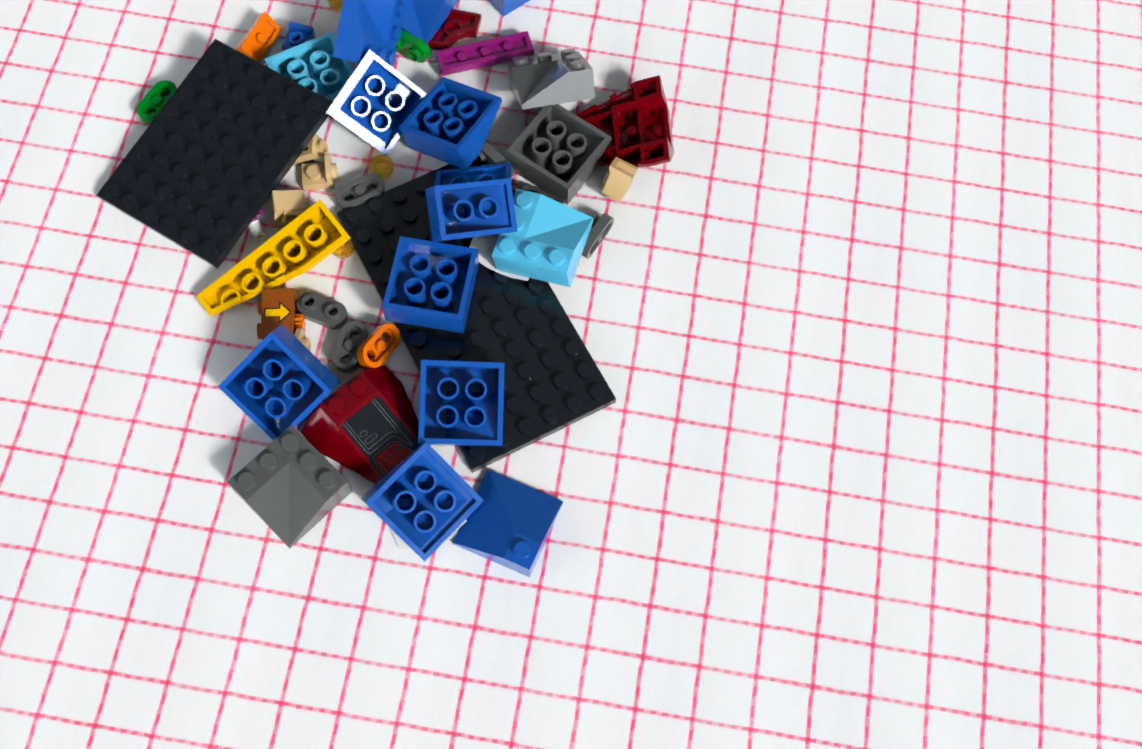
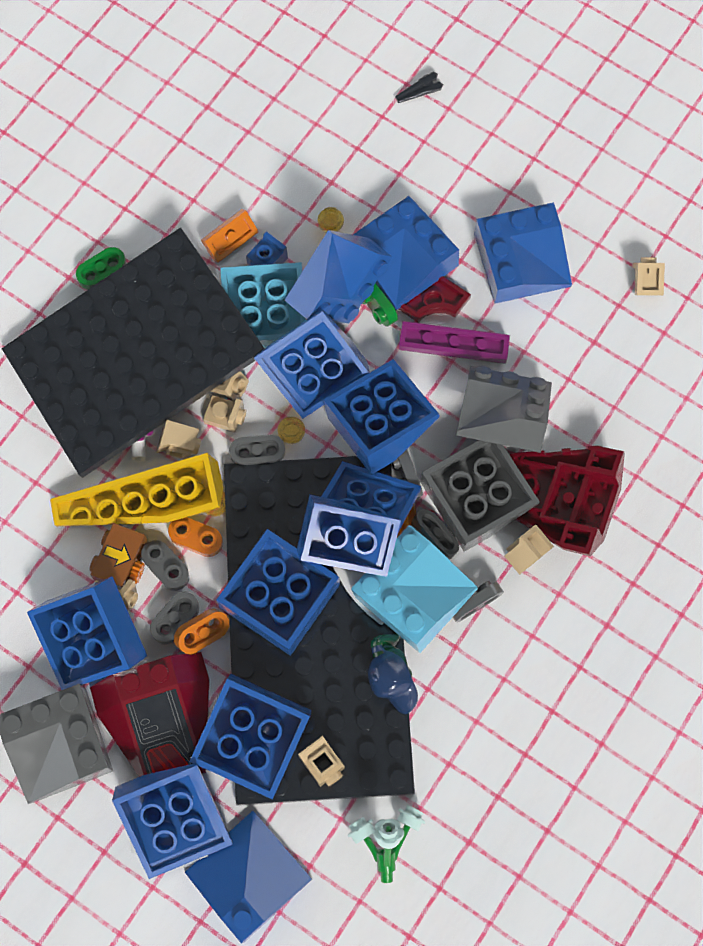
camera: 30 degrees right, 5 degrees up
none -> orange plate [168,517,223,557]
none -> tan window [298,736,344,787]
none -> light aqua plant [348,805,425,883]
none -> dark blue hair [368,632,418,714]

